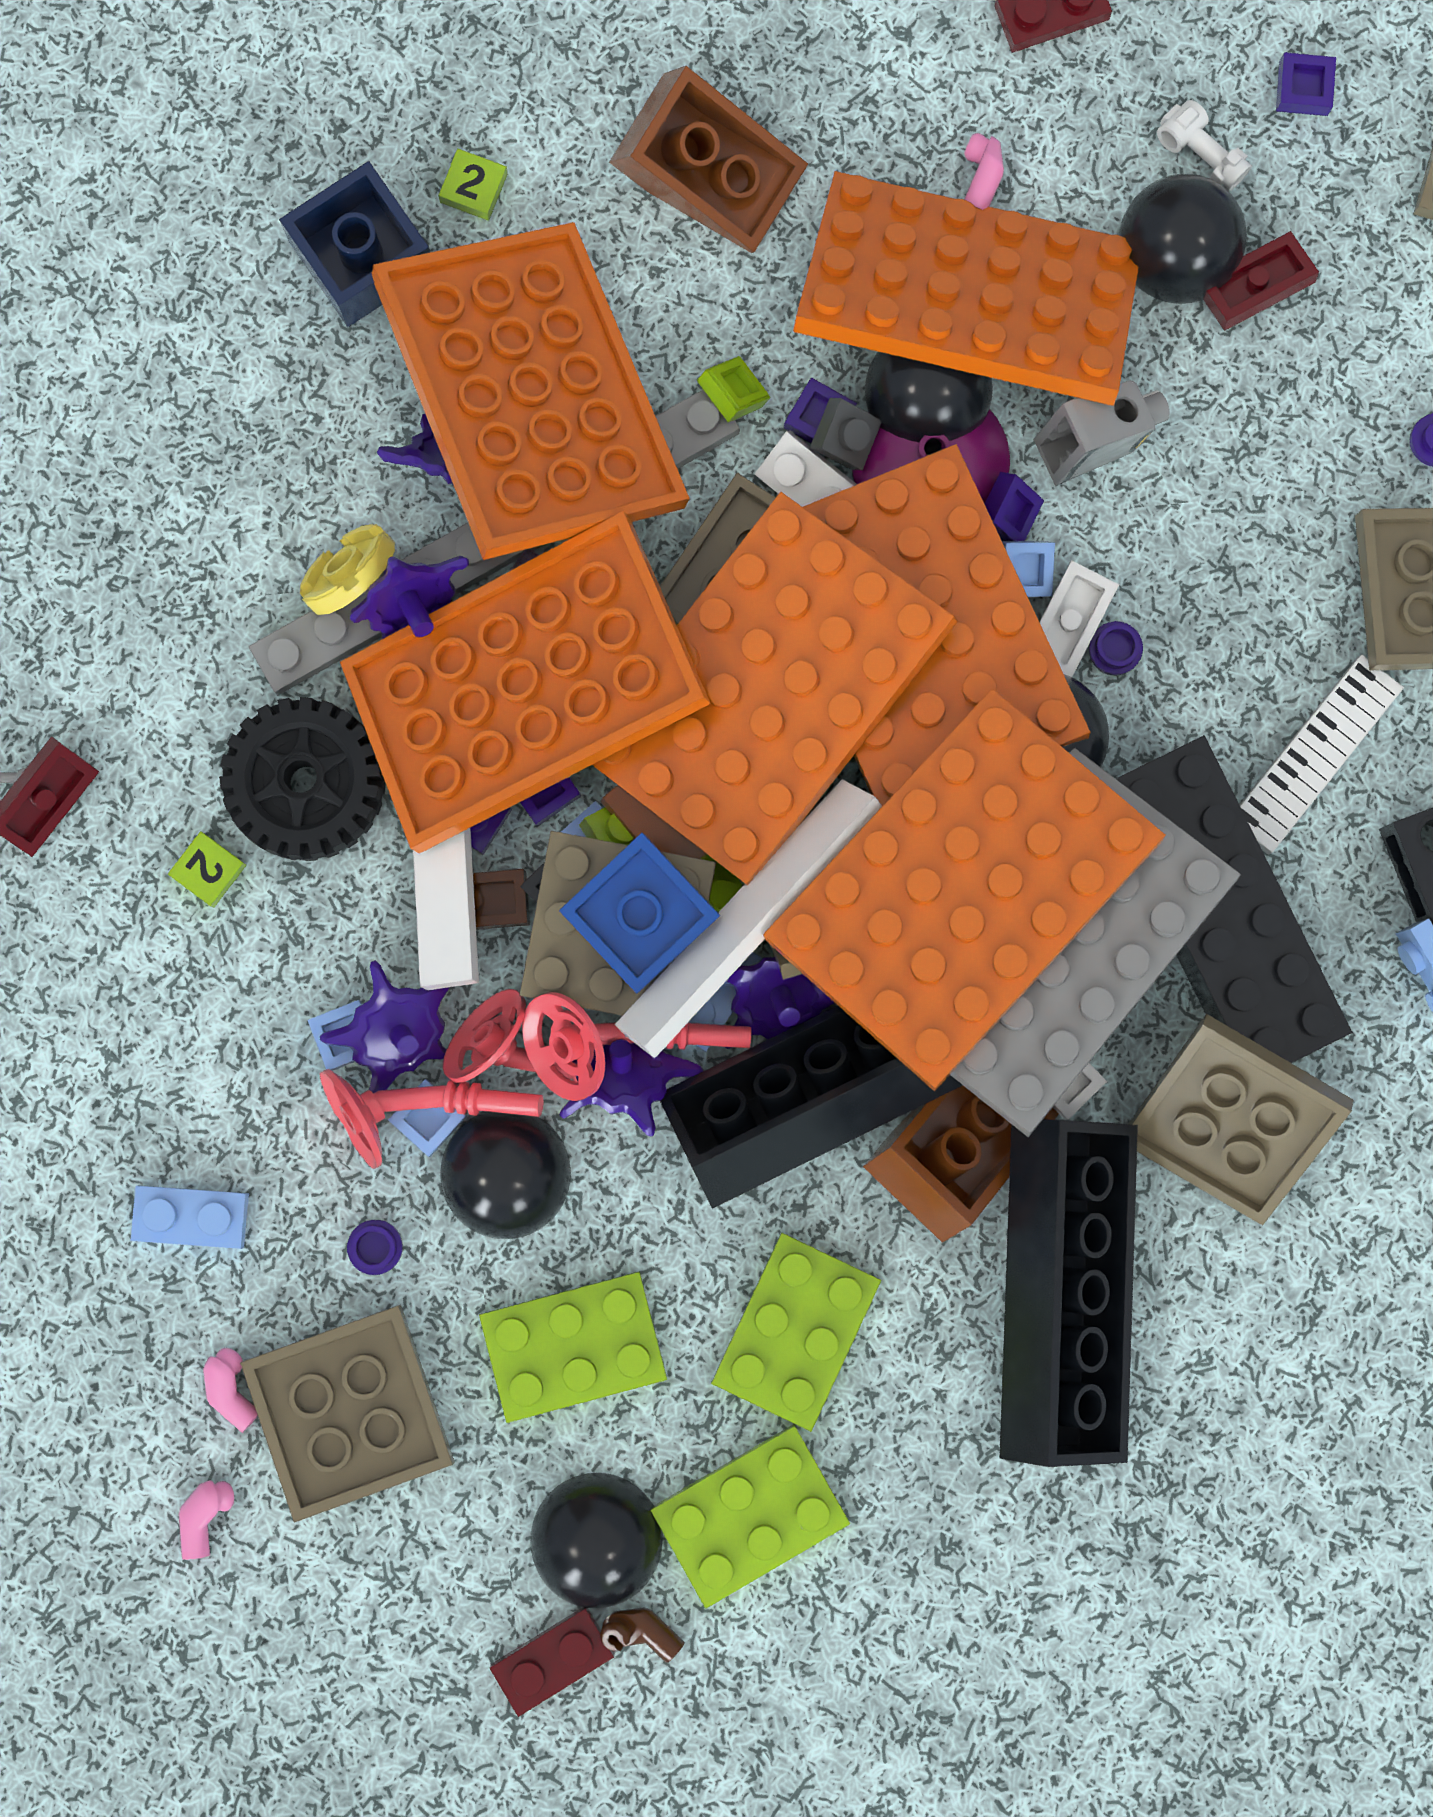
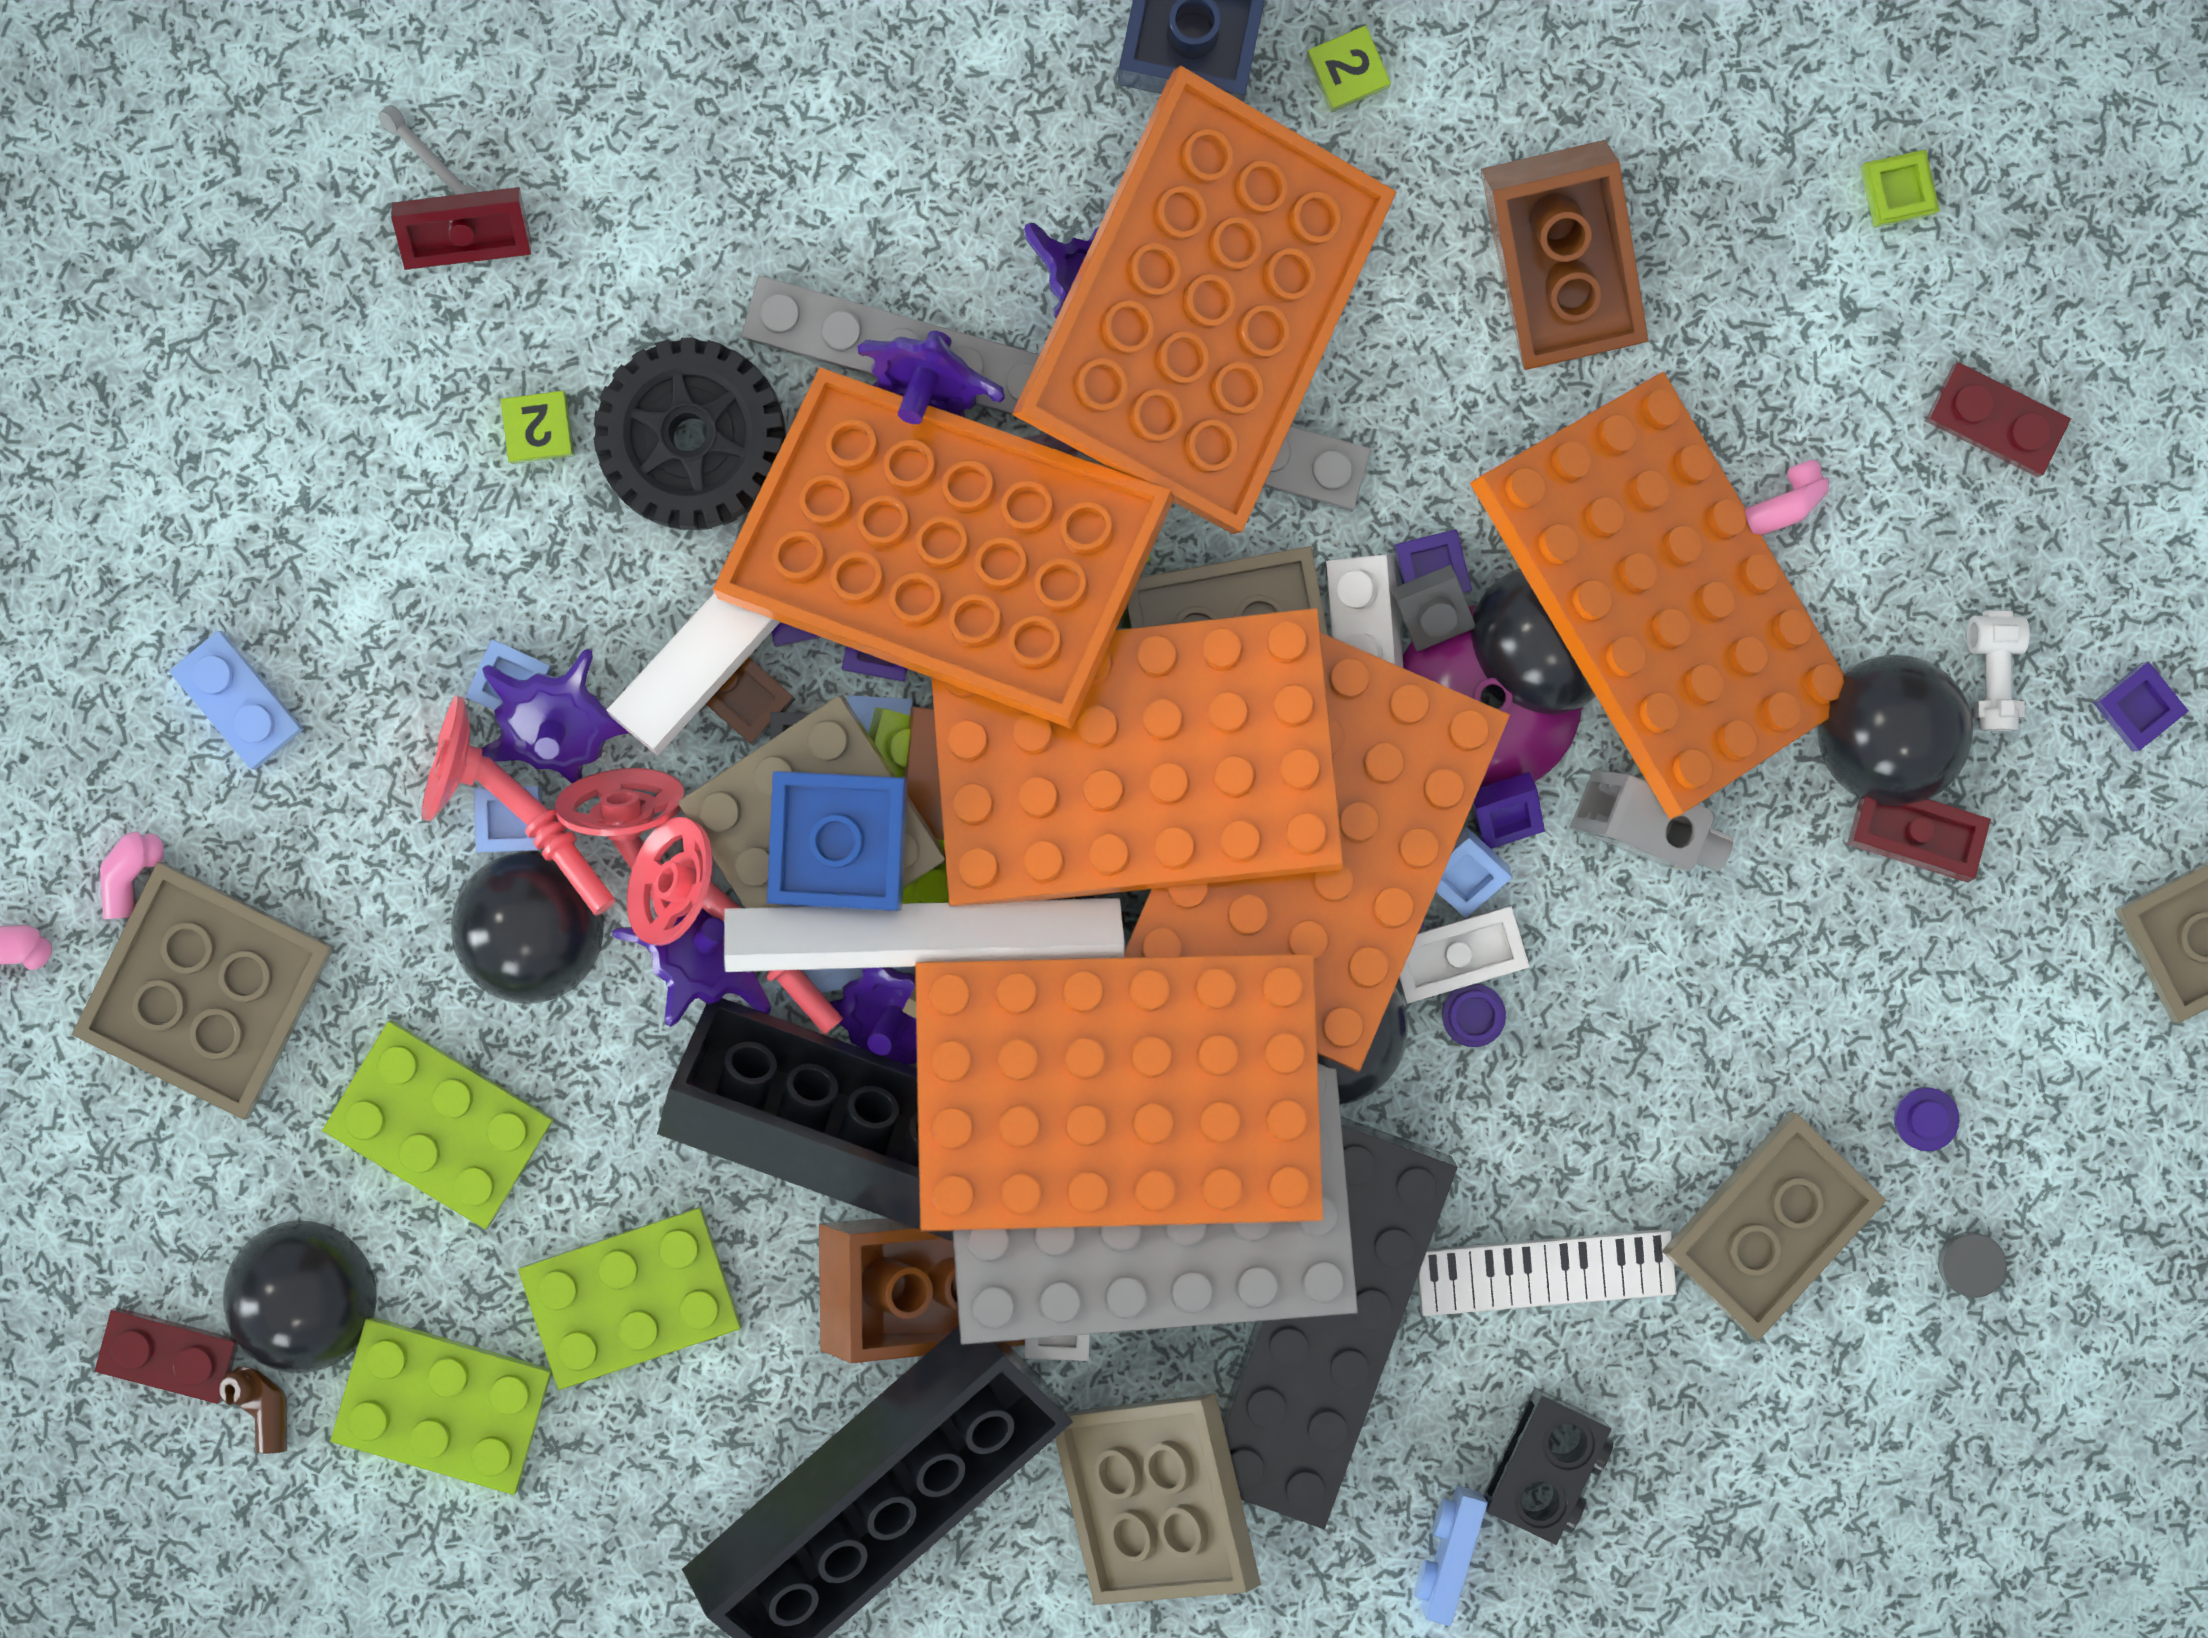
camera: 55 degrees right, 5 degrees up
light yellow tile [300,524,395,615] -> none
dark purple plate [347,1220,403,1275] -> none
lime tile [697,356,771,423] -> none

